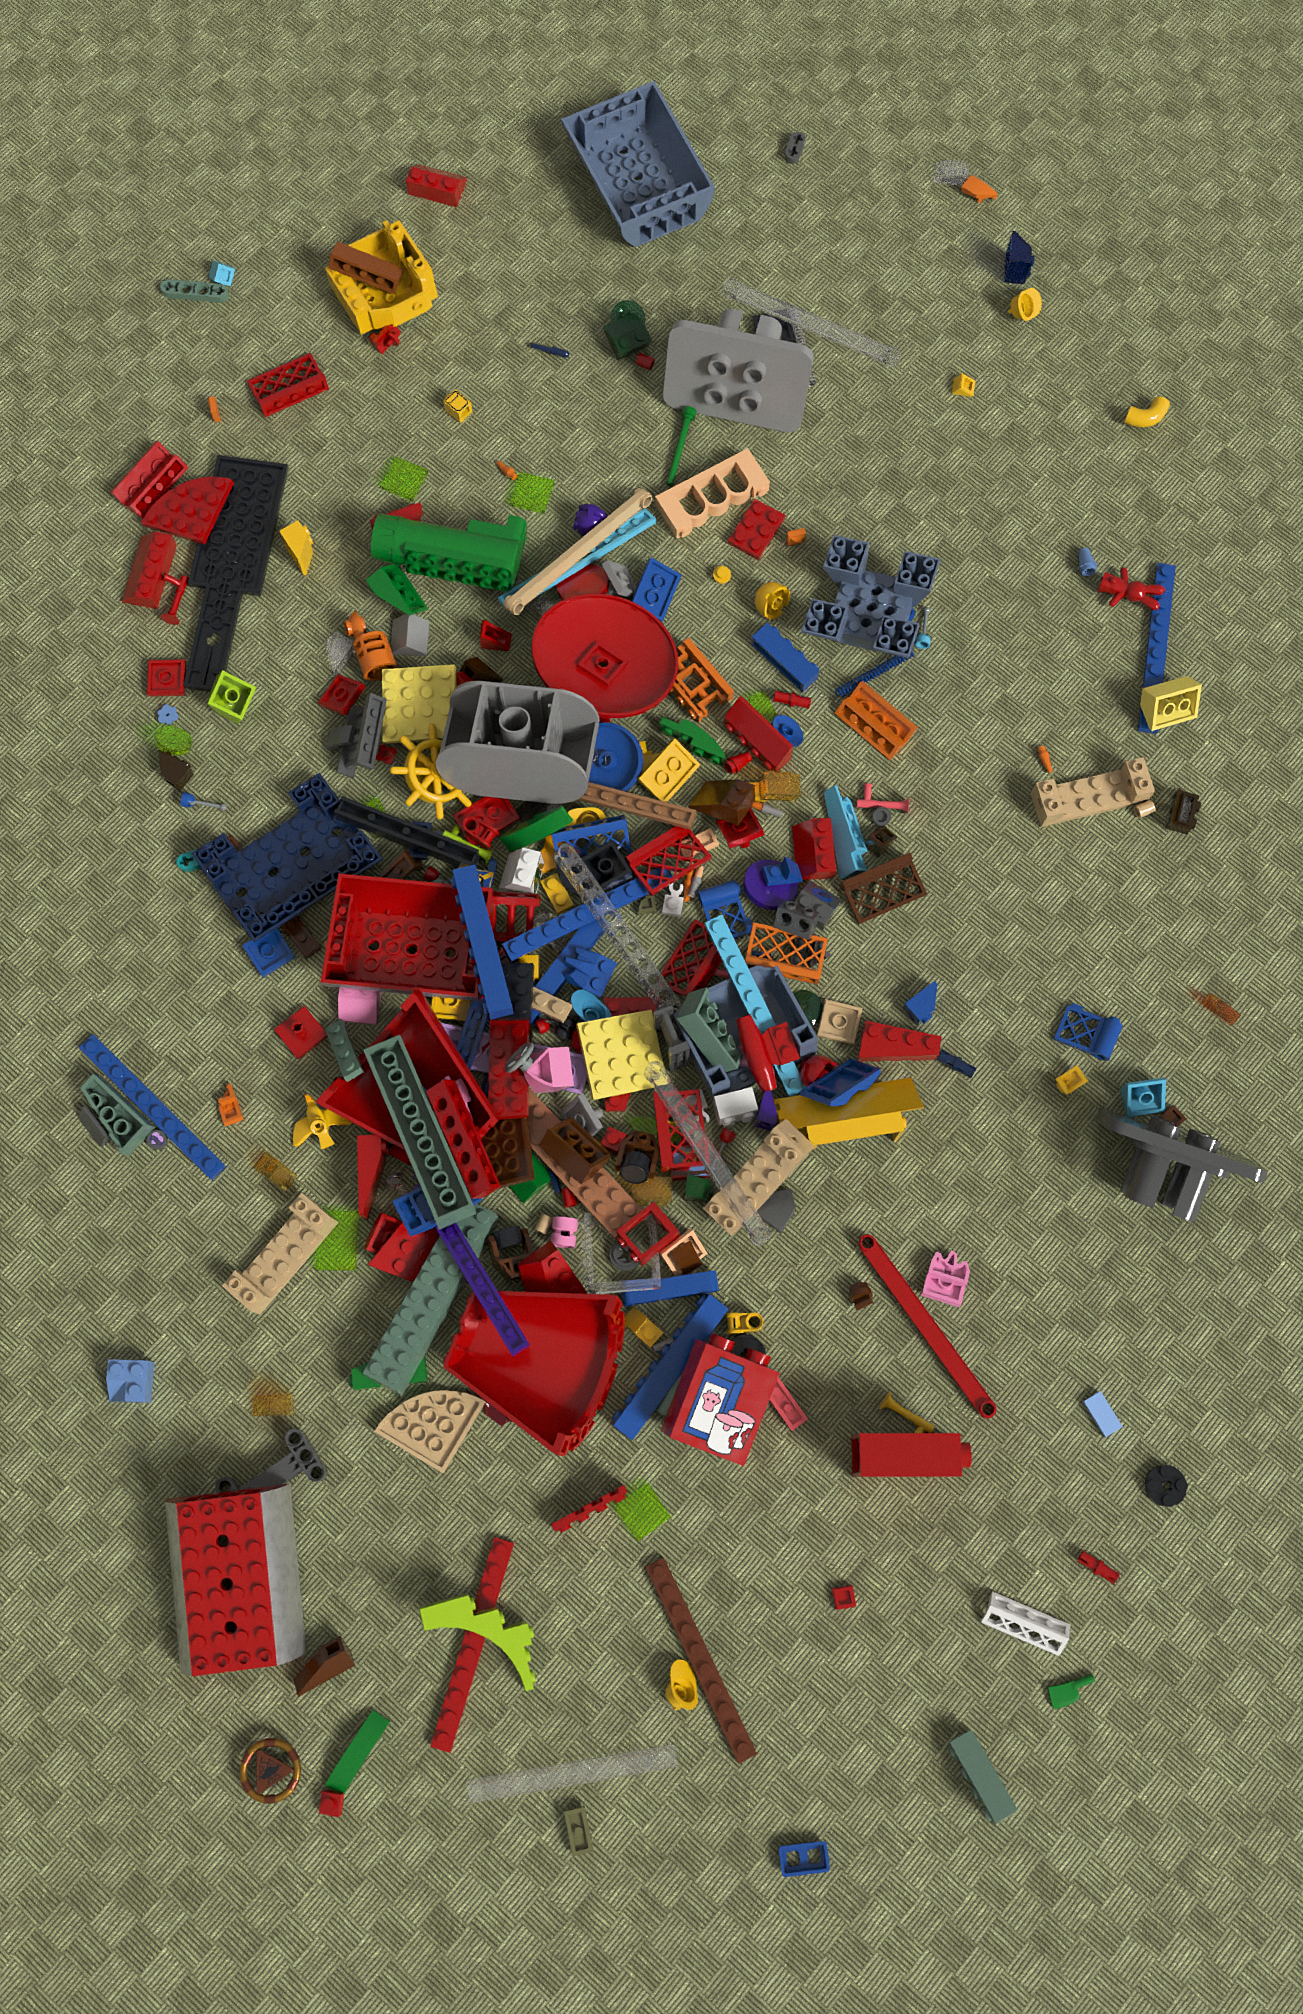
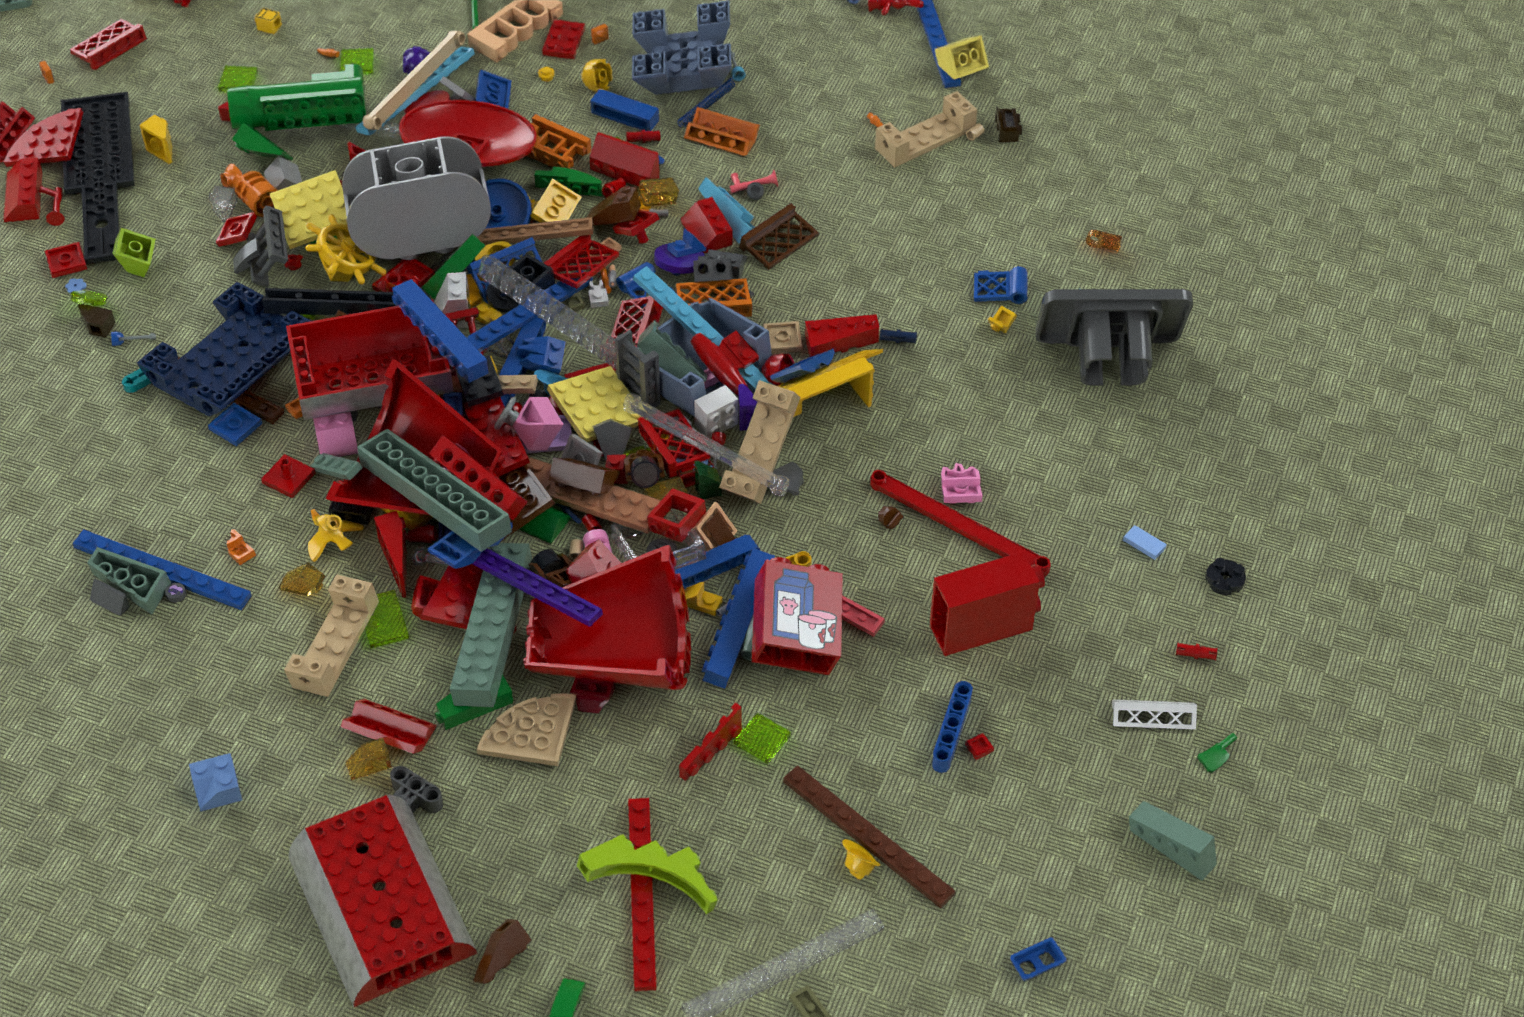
camera: 20 degrees left, 25 degrees down
dark brown slope [865,825,898,858] -> none
blue slope [903,981,937,1025] -> none
none -> red slope [340,699,436,754]
none -> dark grey slope [592,418,632,461]
none -> blue beam [932,681,973,773]

